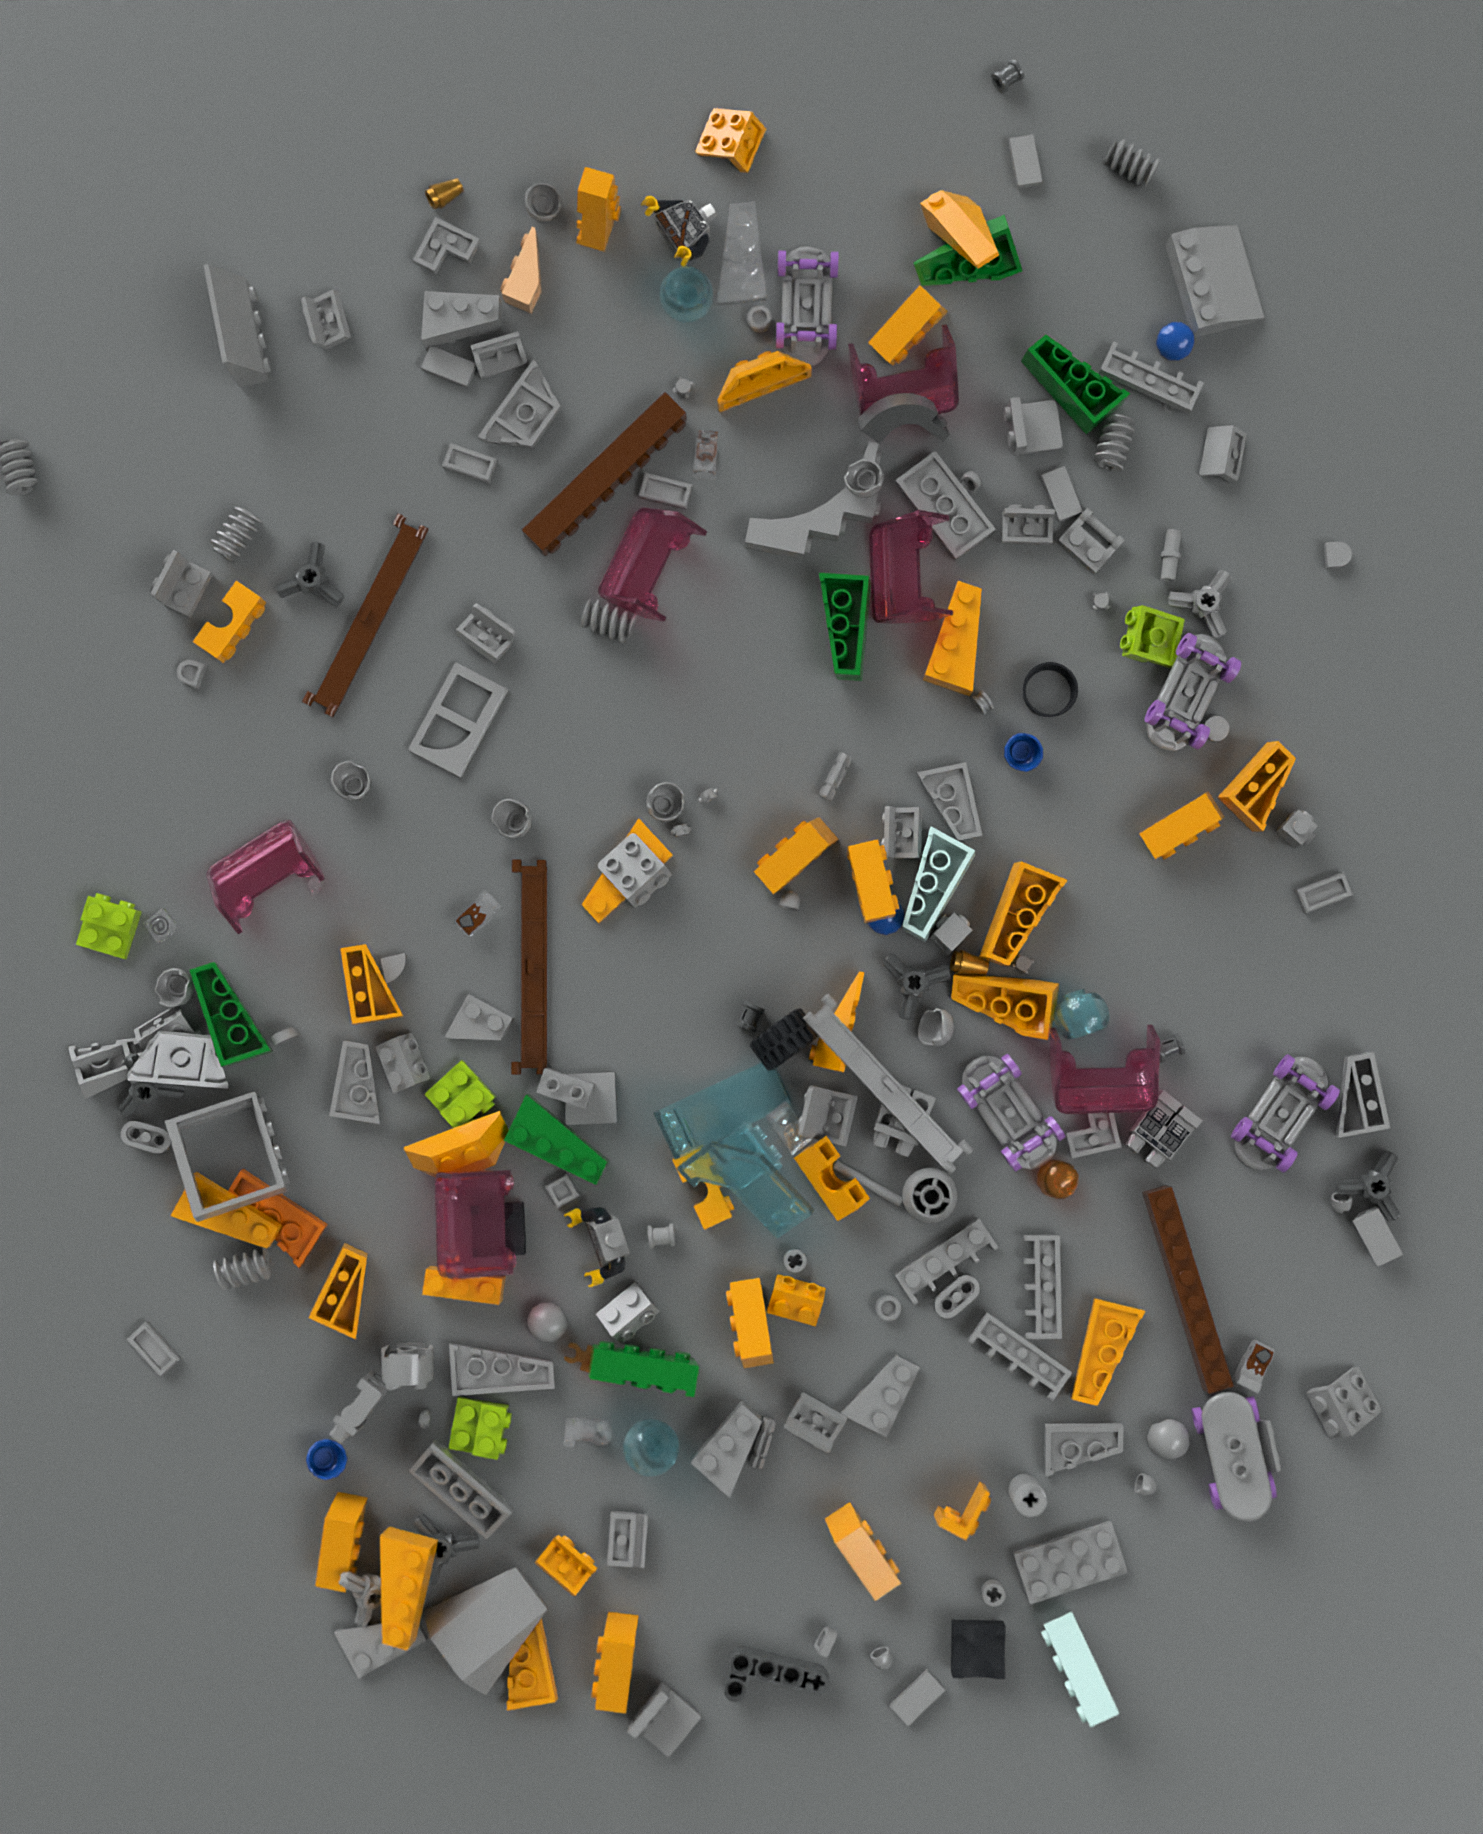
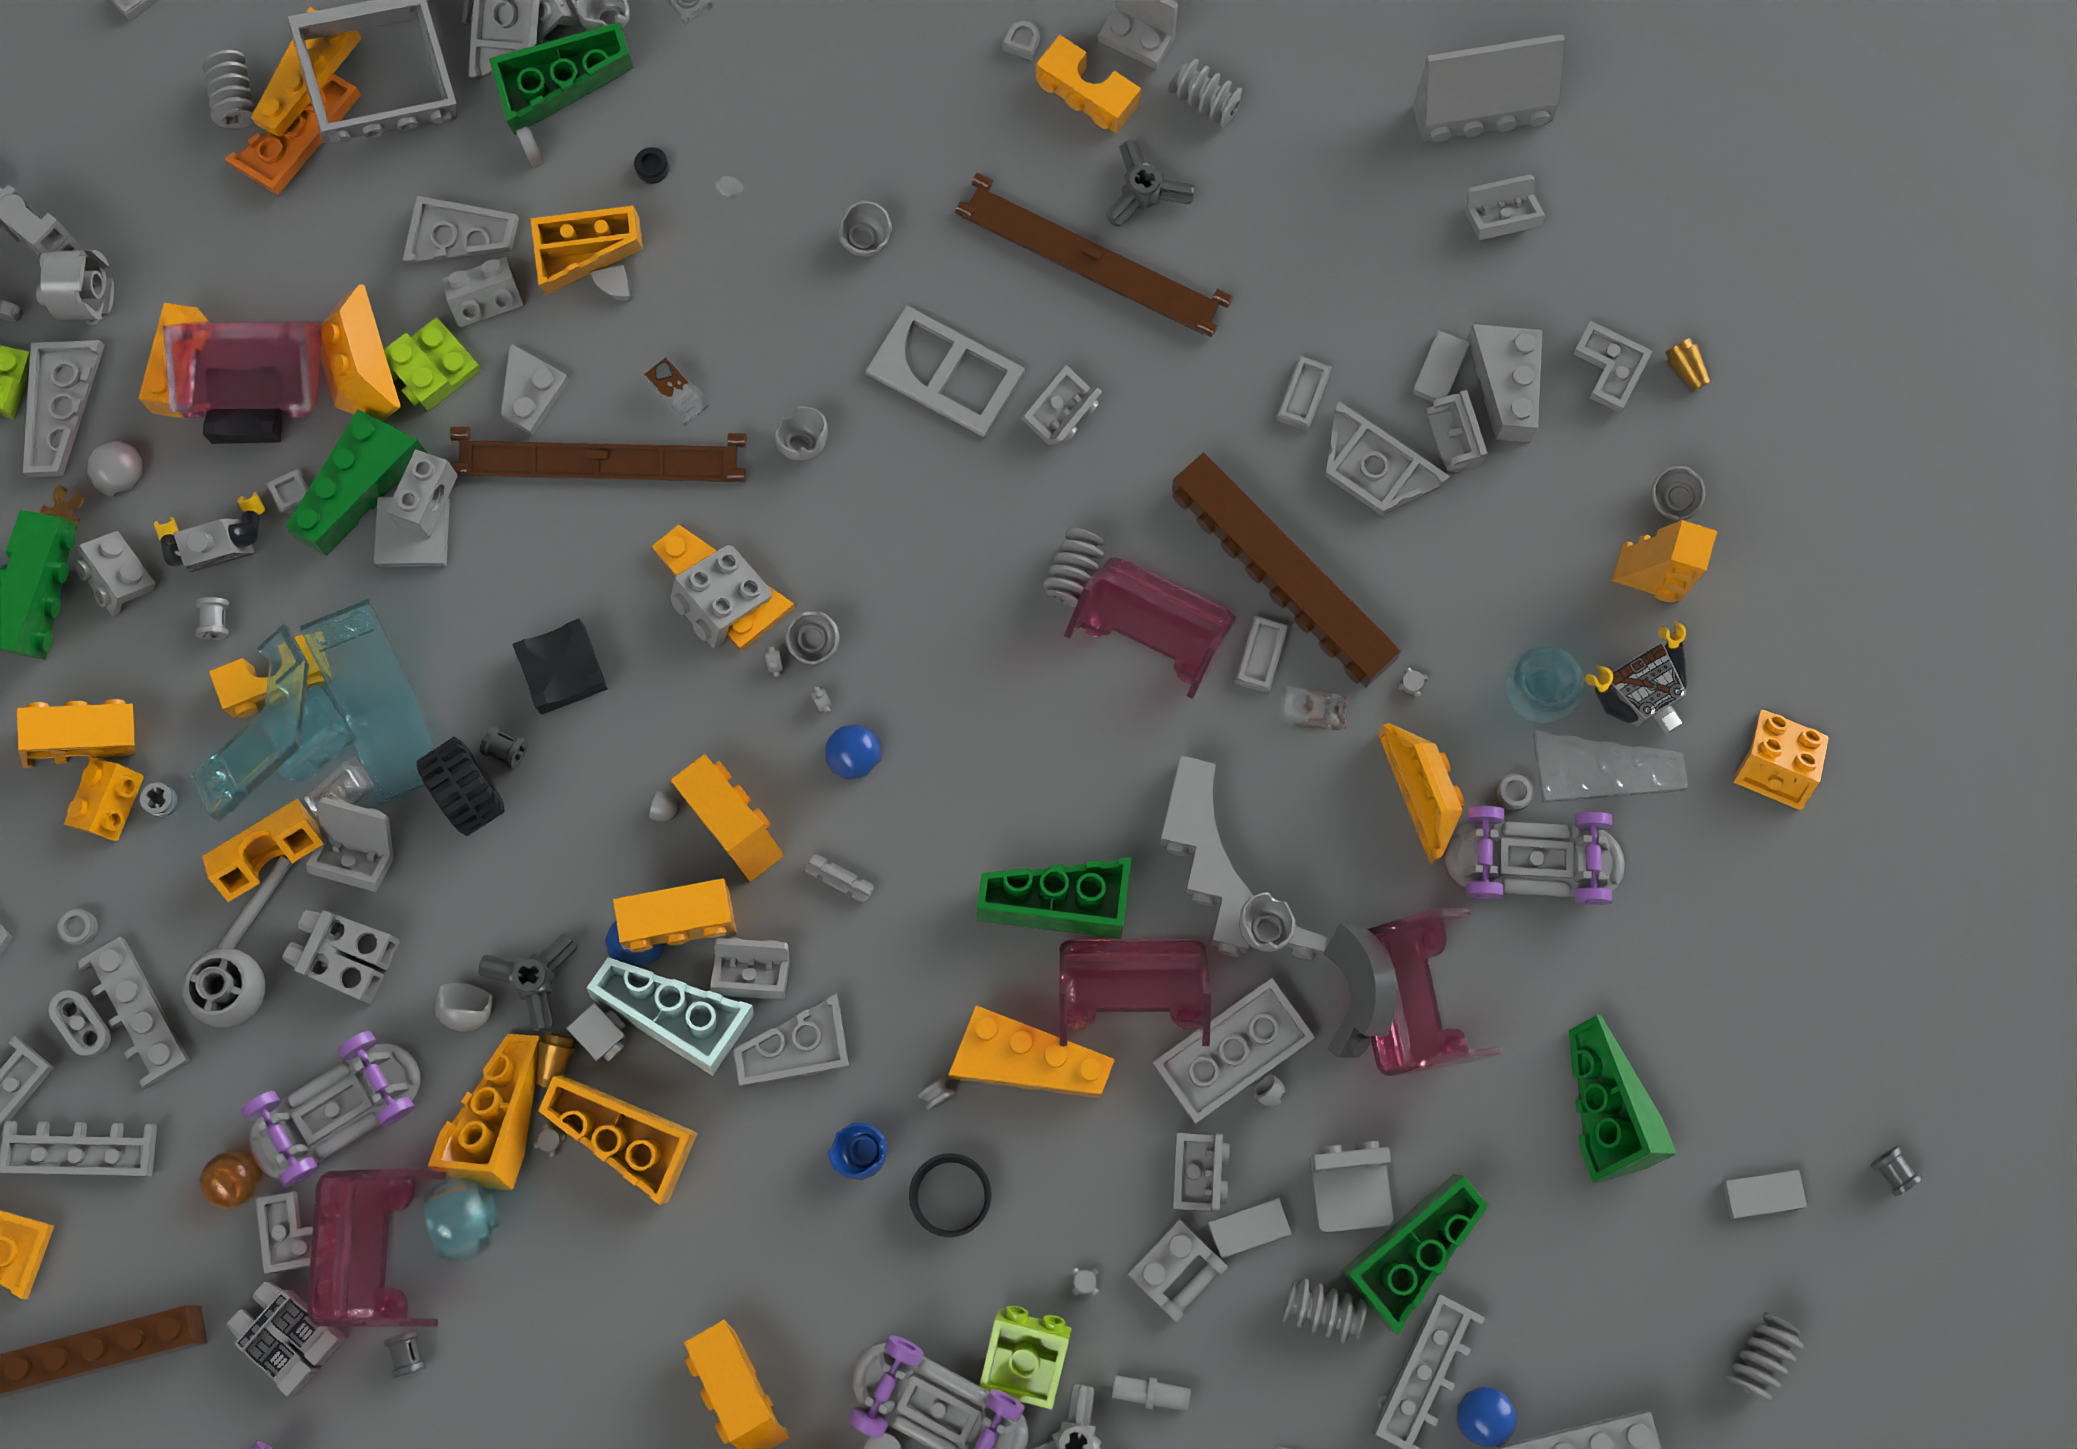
camera: 90 degrees right, 10 degrees down
clear pink windscreen [206,820,325,935] -> none
light orange wedge [309,1243,368,1339] -> none
light nougat slope [501,227,542,314] -> none
light grey piece [803,994,973,1174] -> none
light orange wedge [809,971,865,1072] -> none
light orange wedge [868,285,948,365] -> none
light orange wedge [920,190,999,269] -> none
none -> black brick [512,618,608,715]
none -> black tile [634,147,669,184]
none -> blue hair [825,724,882,779]

